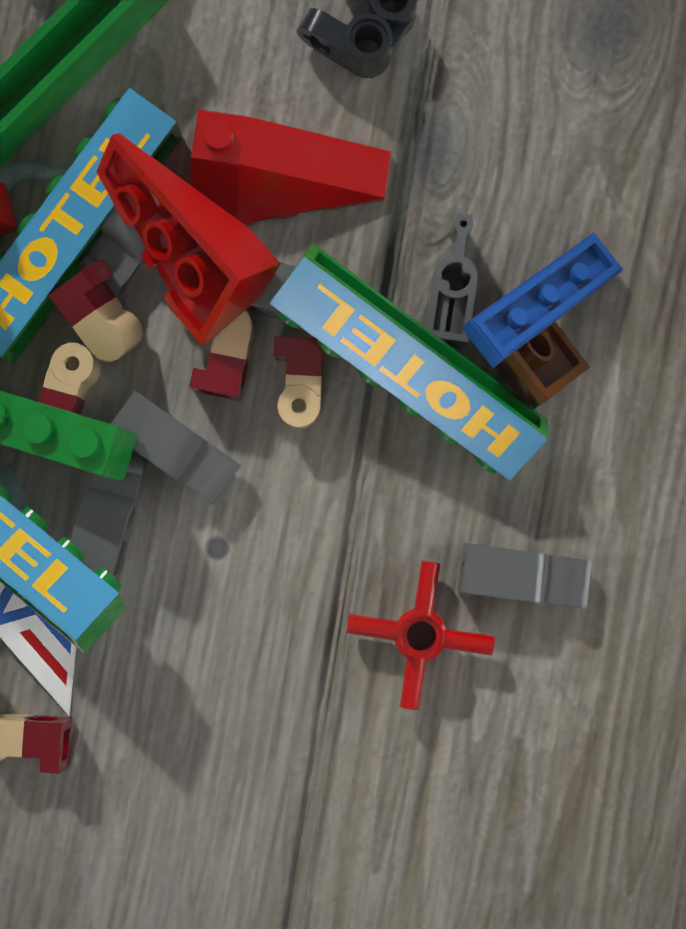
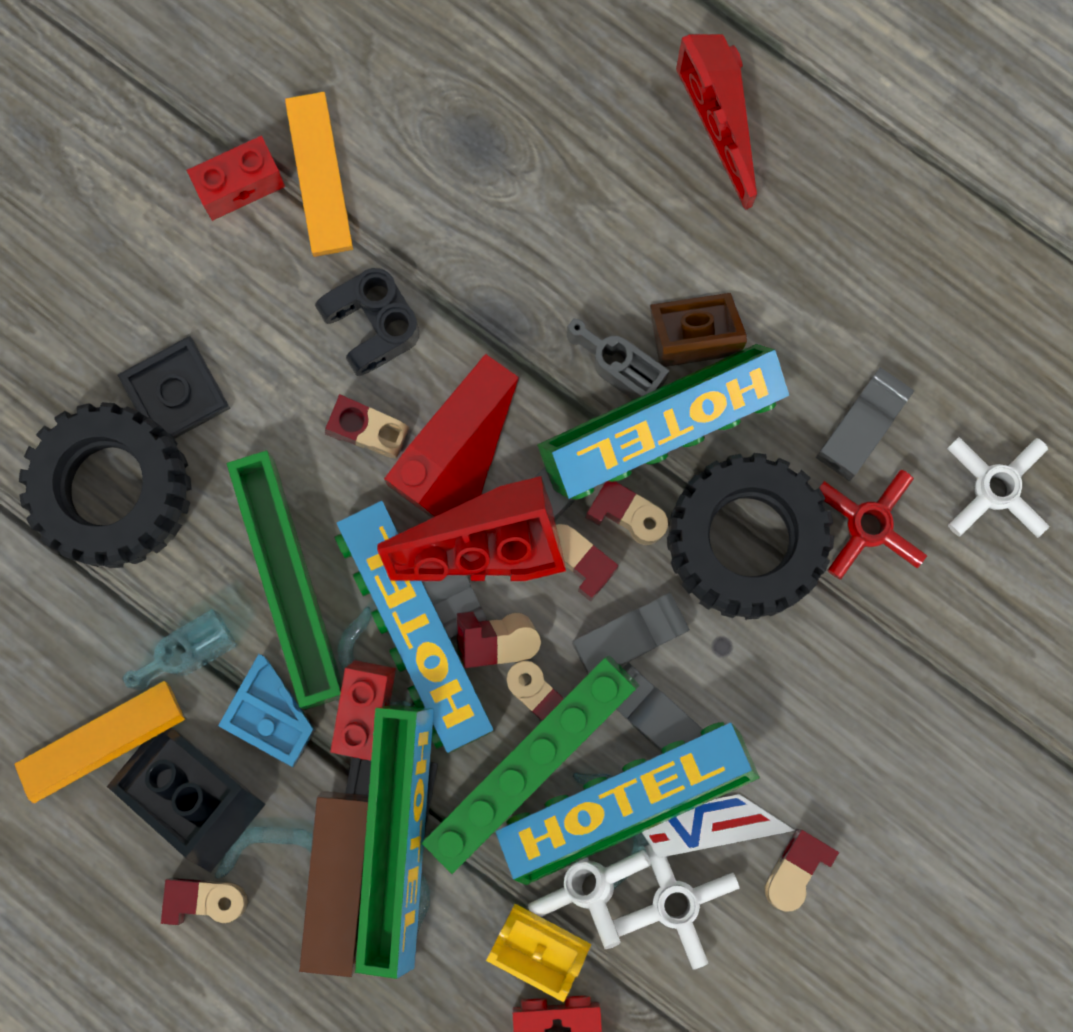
camera: 60 degrees left, 5 degrees down
blue tile [462,233,624,368] -> none
none -> leg [325,394,409,459]
none -> black tyre [667,453,834,620]
none -> white bar [947,437,1050,538]

